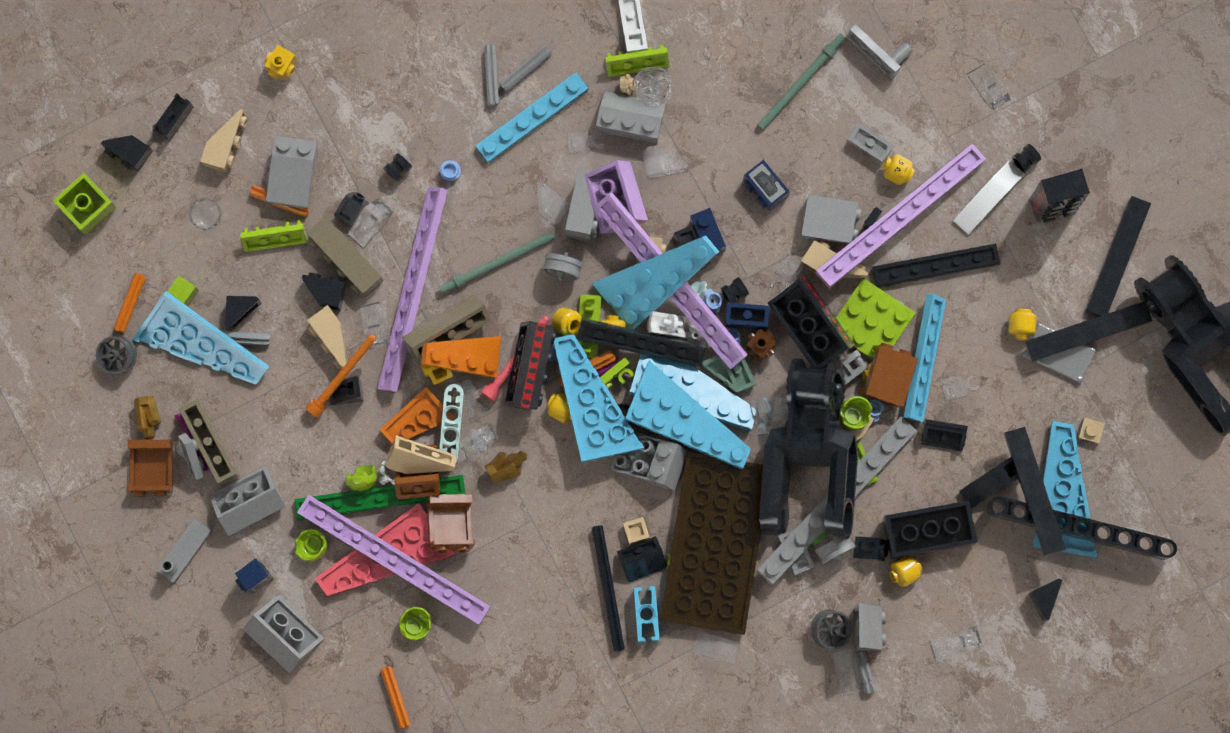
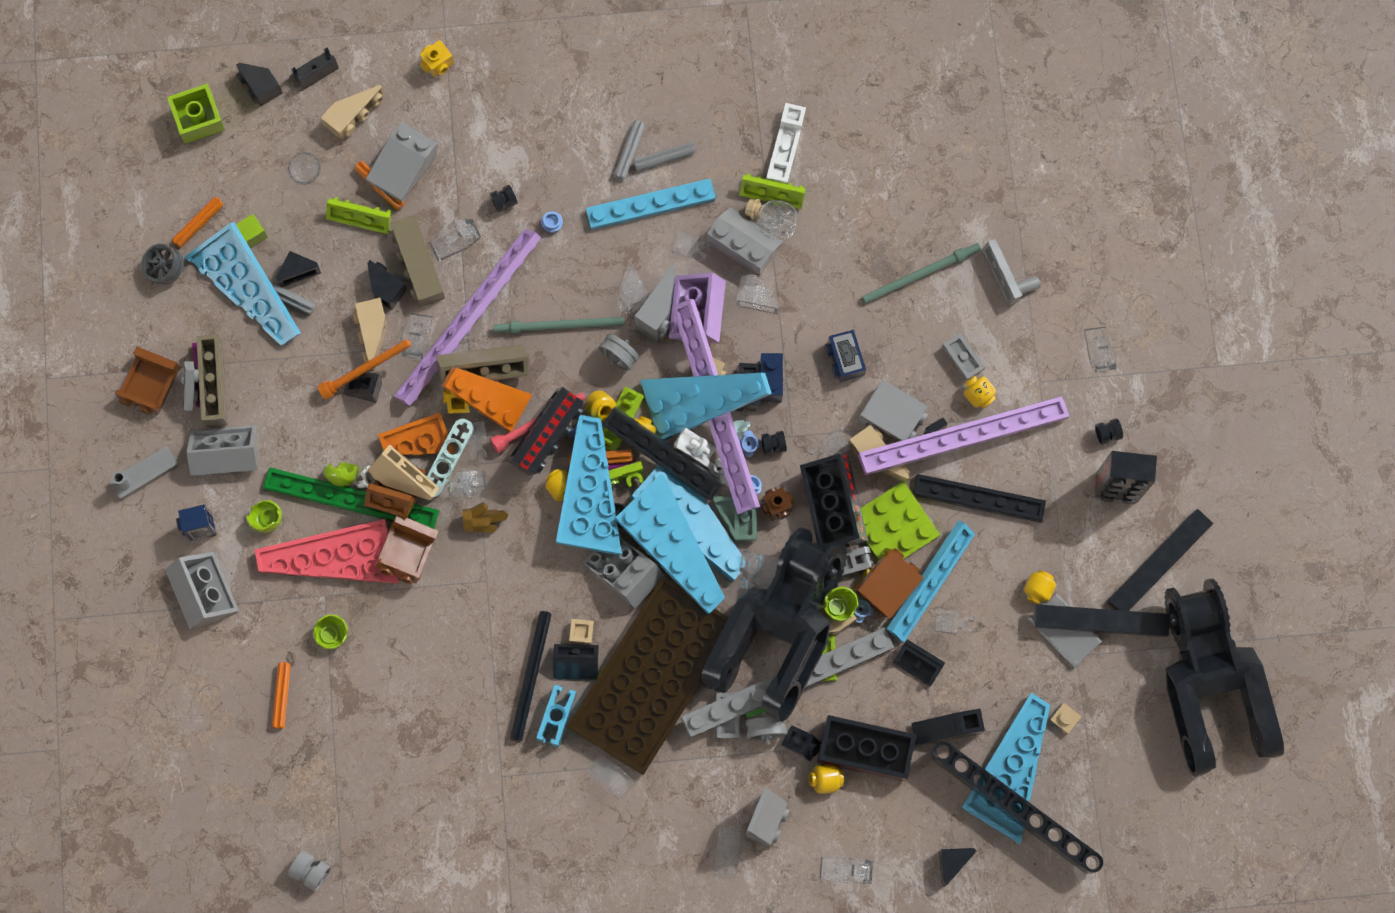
camera: 15 degrees right, 5 degrees down
pearl gold rock [134,396,162,440] -> none
lavender plate [297,495,491,625] -> none
black bracket [334,192,369,227] -> none
dark blue brick [725,302,770,331] -> none
dark grey wheel [810,609,852,650] -> none
light grey axle [854,652,876,694] -> none
white slope [953,160,1025,235] -> none
black tile [1004,427,1066,556] -> none

